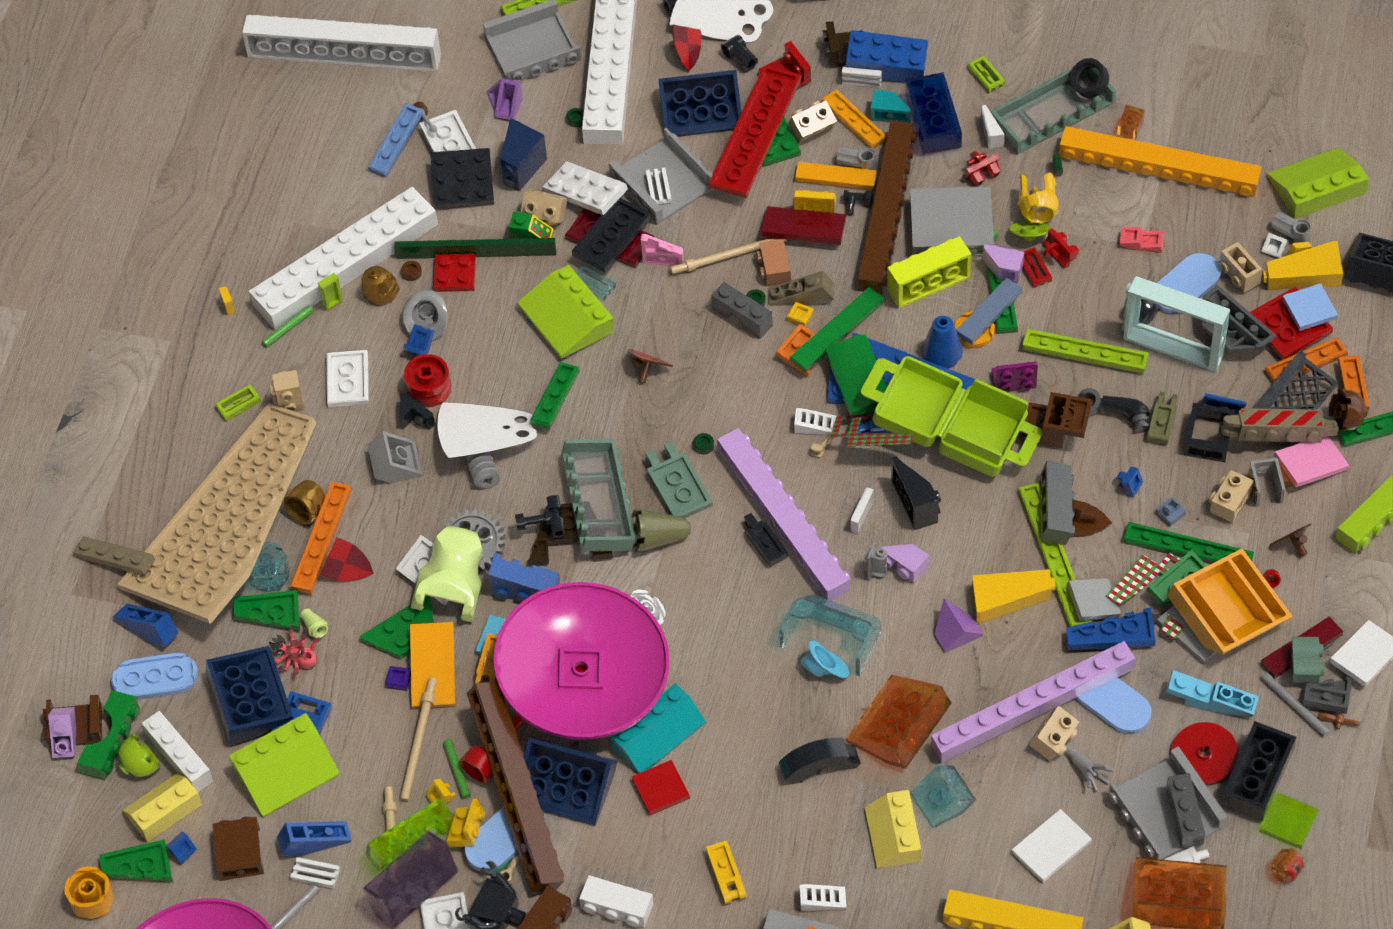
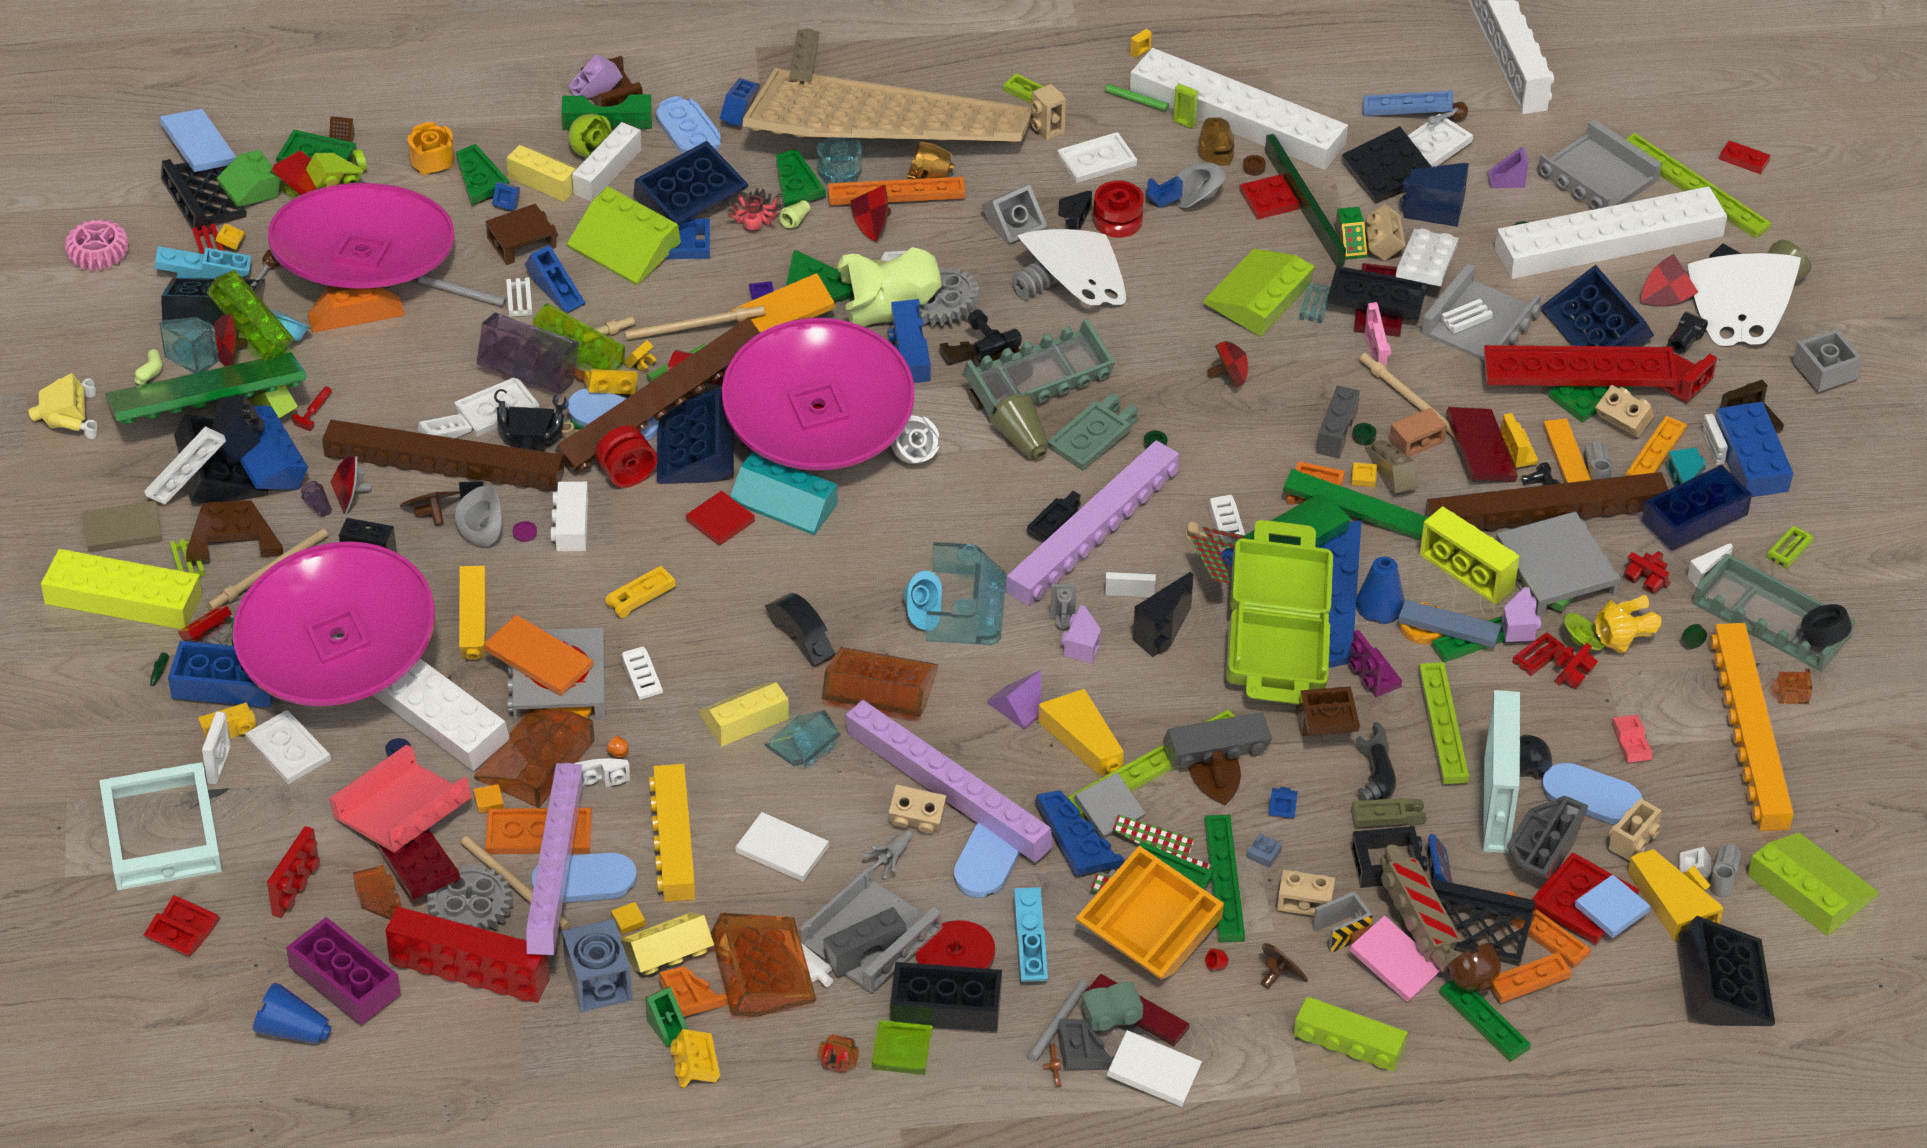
camera: 65 degrees right, 10 degrees down
green tile [530,362,579,430] -> none
none -> red wheel [595,425,657,488]

